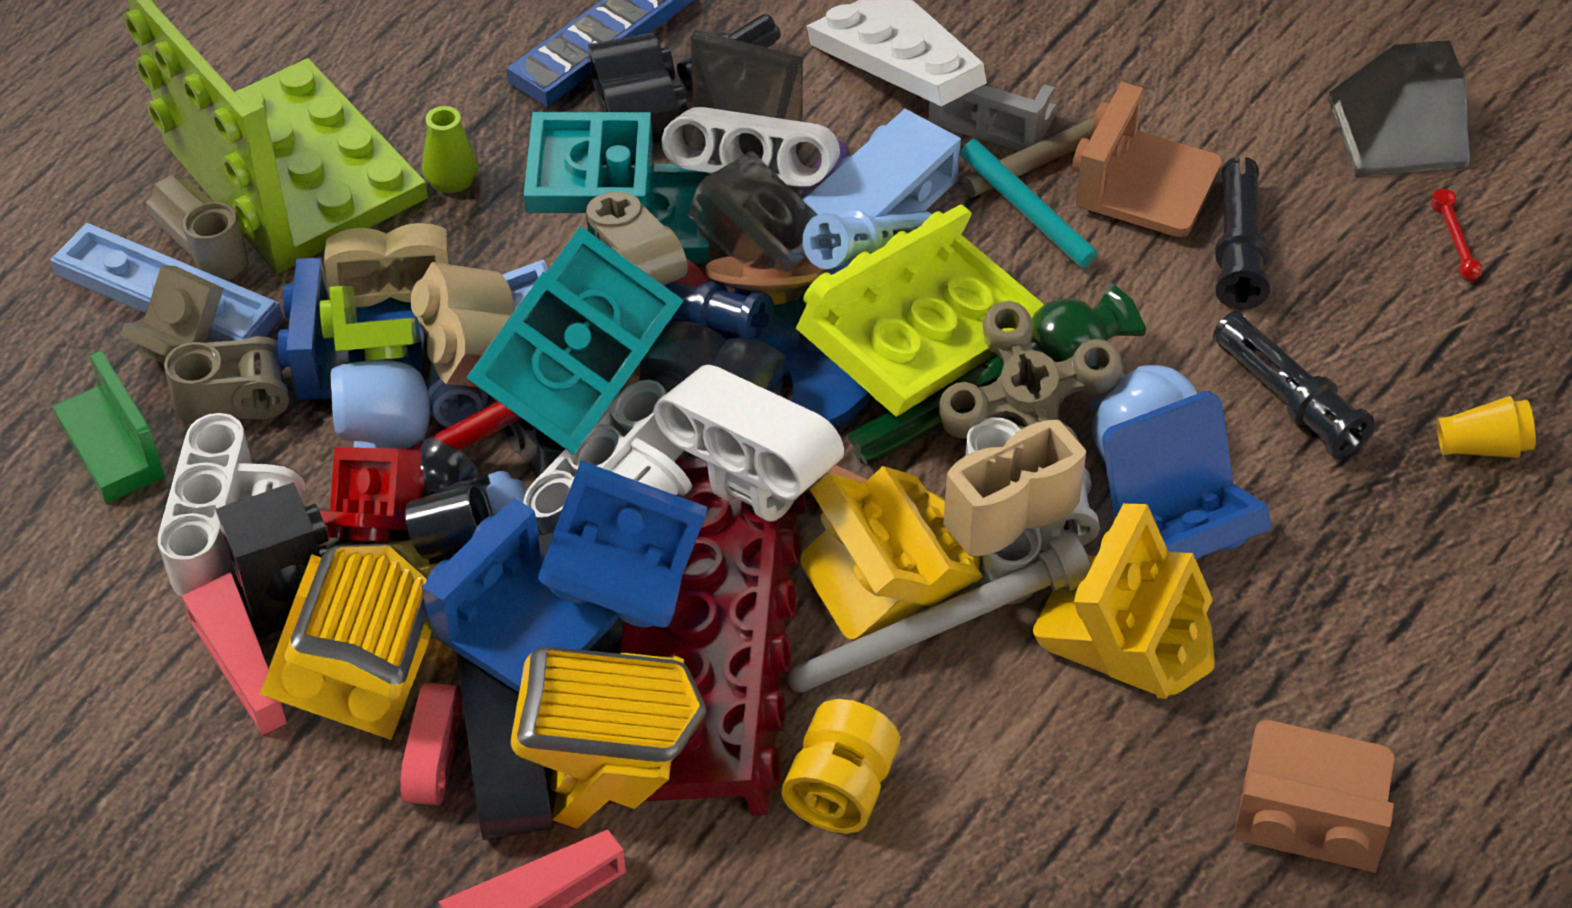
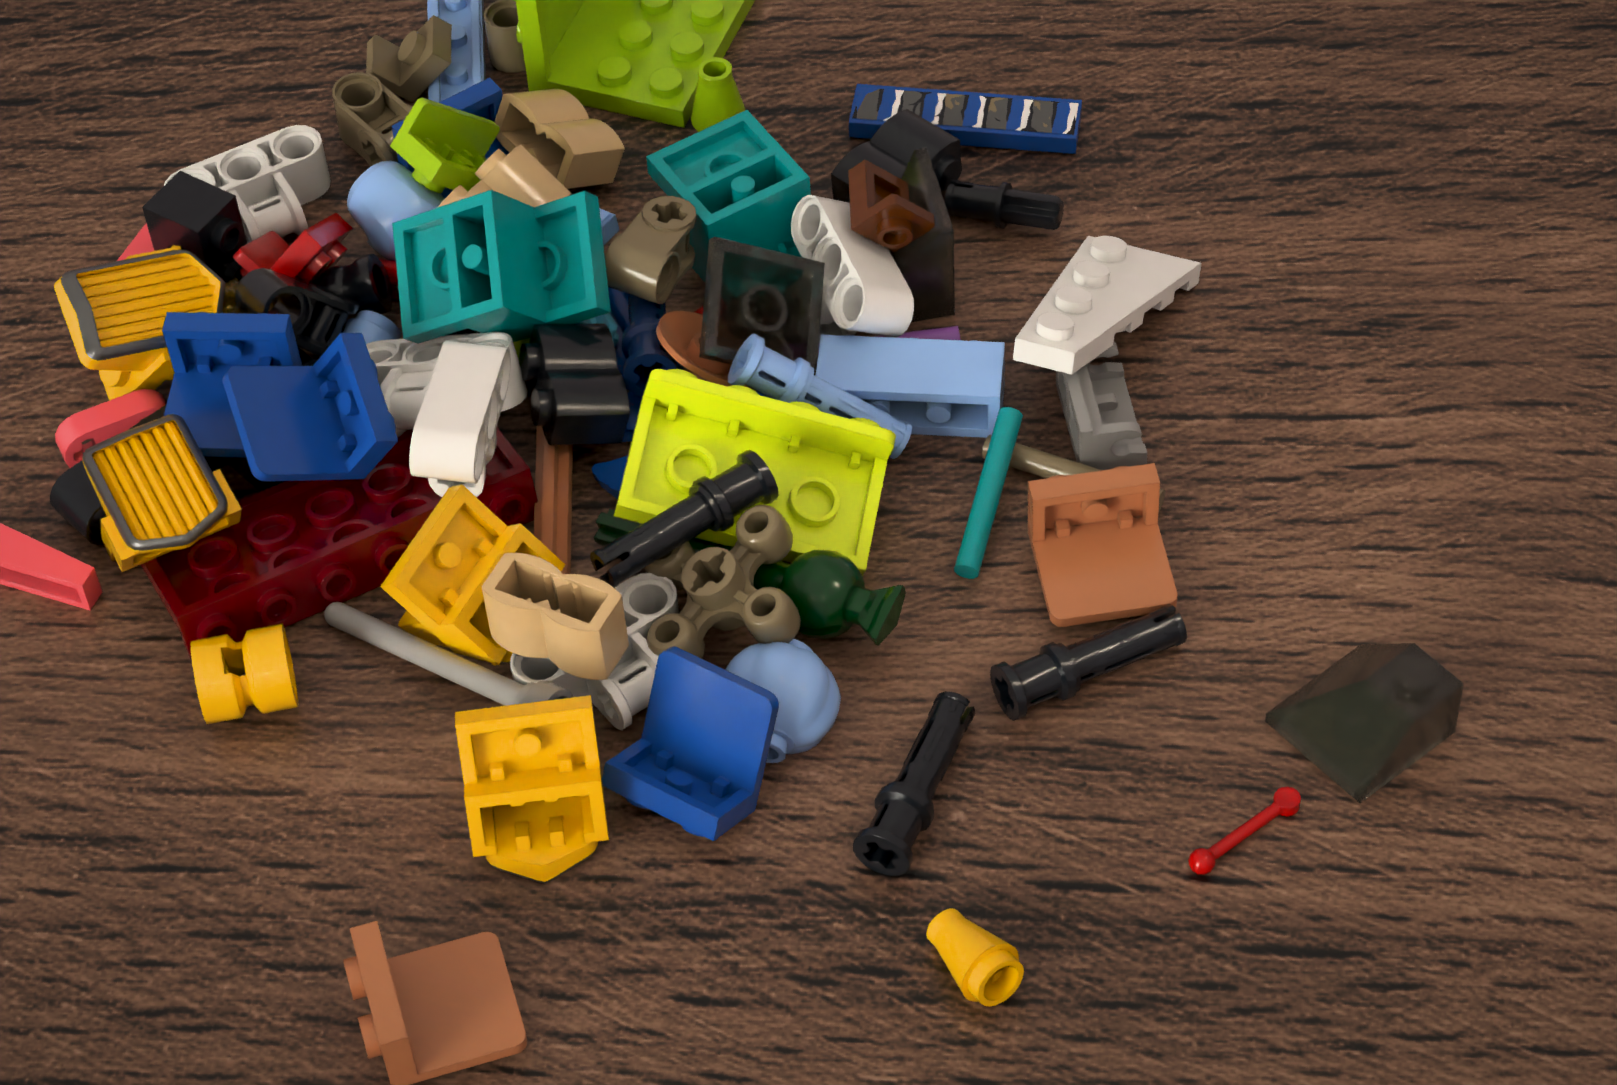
camera: 60 degrees right, 0 degrees up
green panel [52,350,165,504] -> none
none -> black pin [590,450,779,588]
none -> reddish brown bracket [848,160,935,253]

